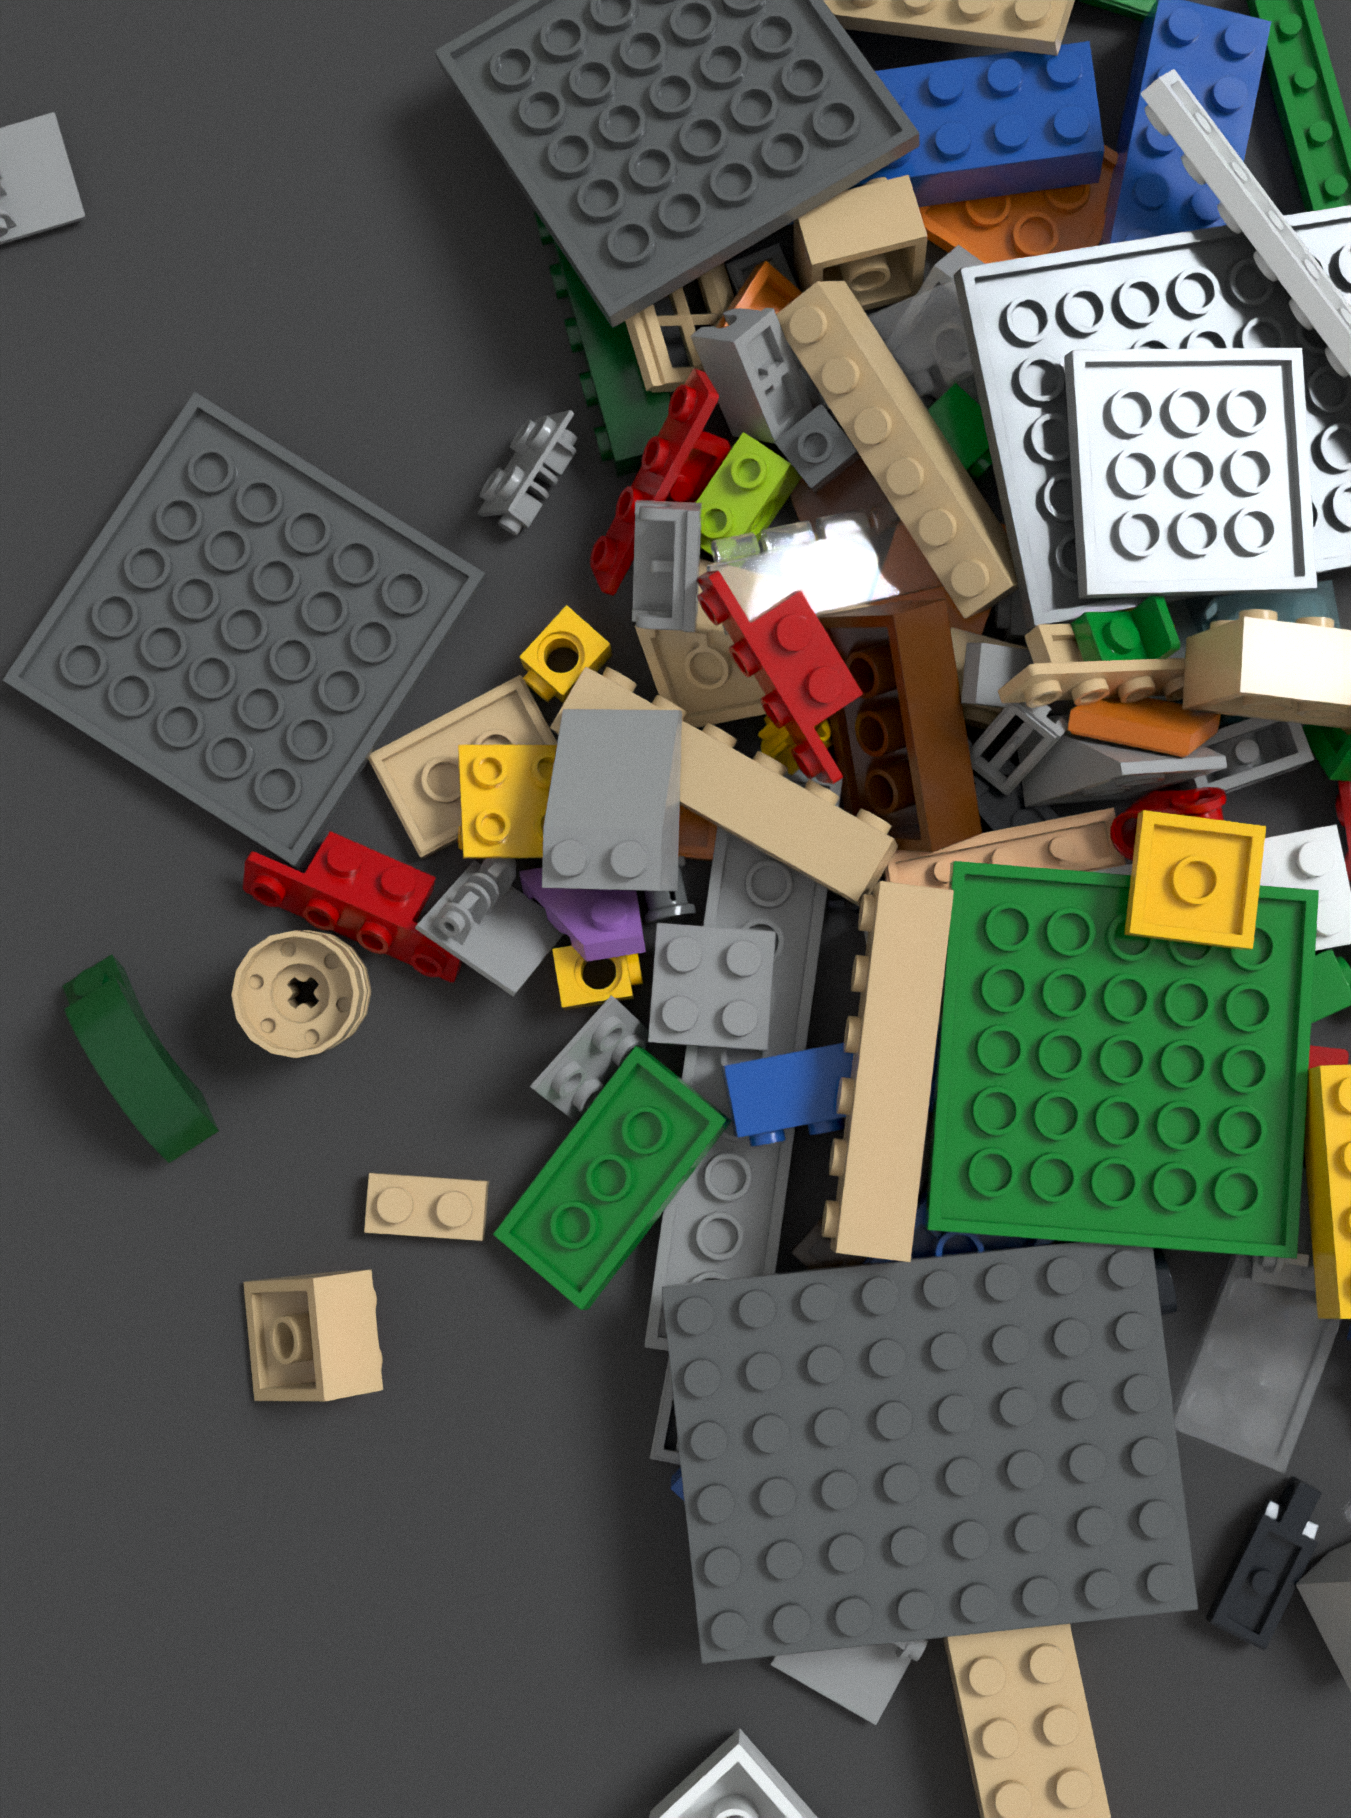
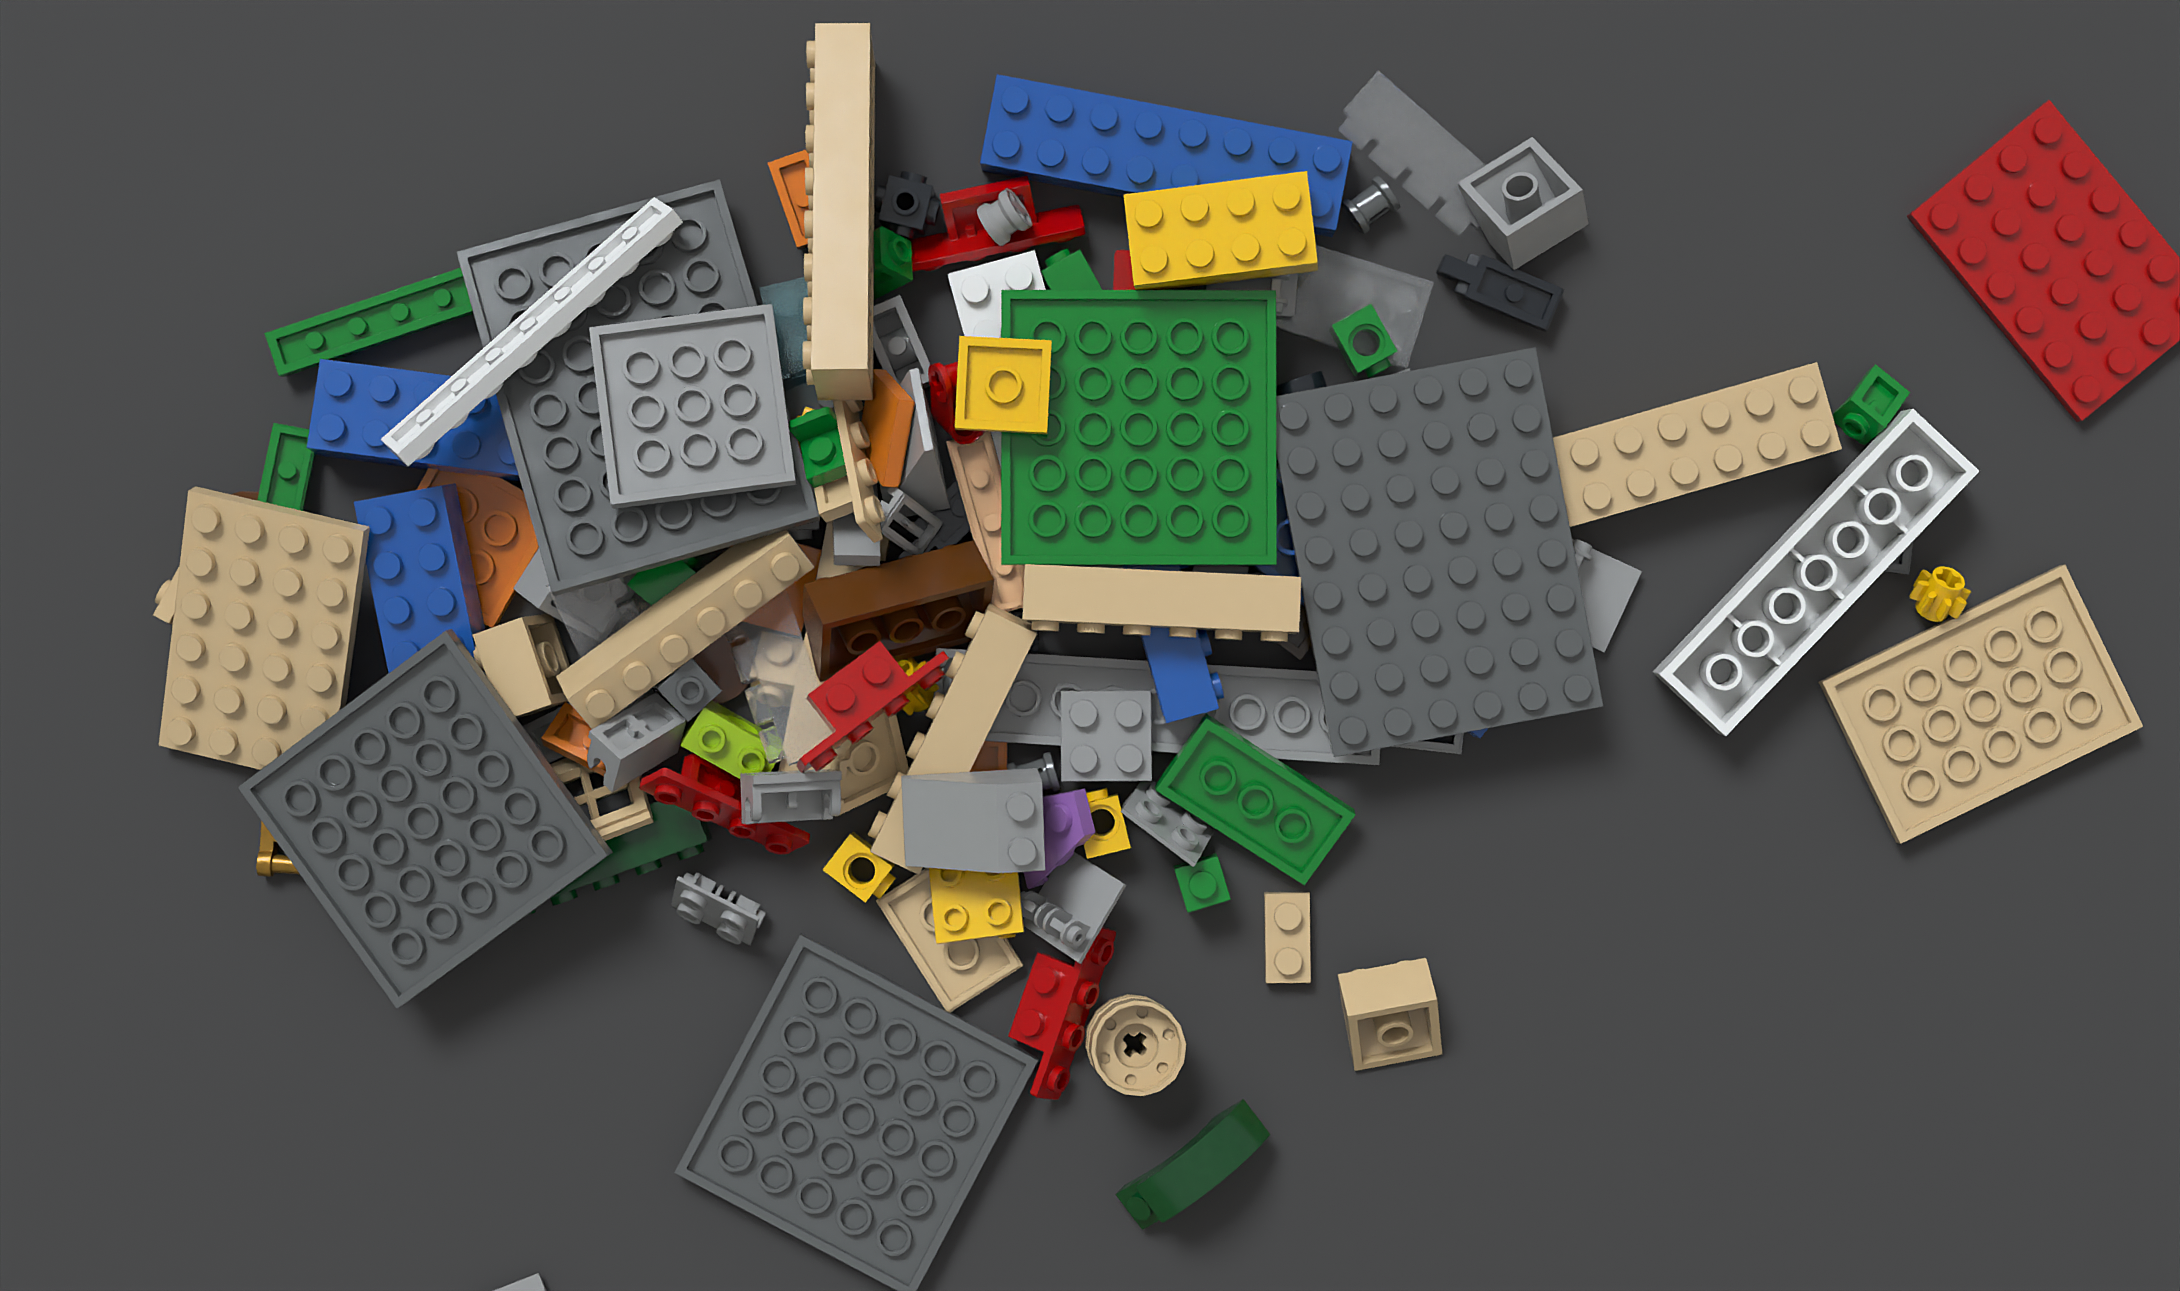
camera: 105 degrees left, 5 degrees up
none -> green brick [1173,853,1231,913]
none -> green brick [1328,303,1397,379]

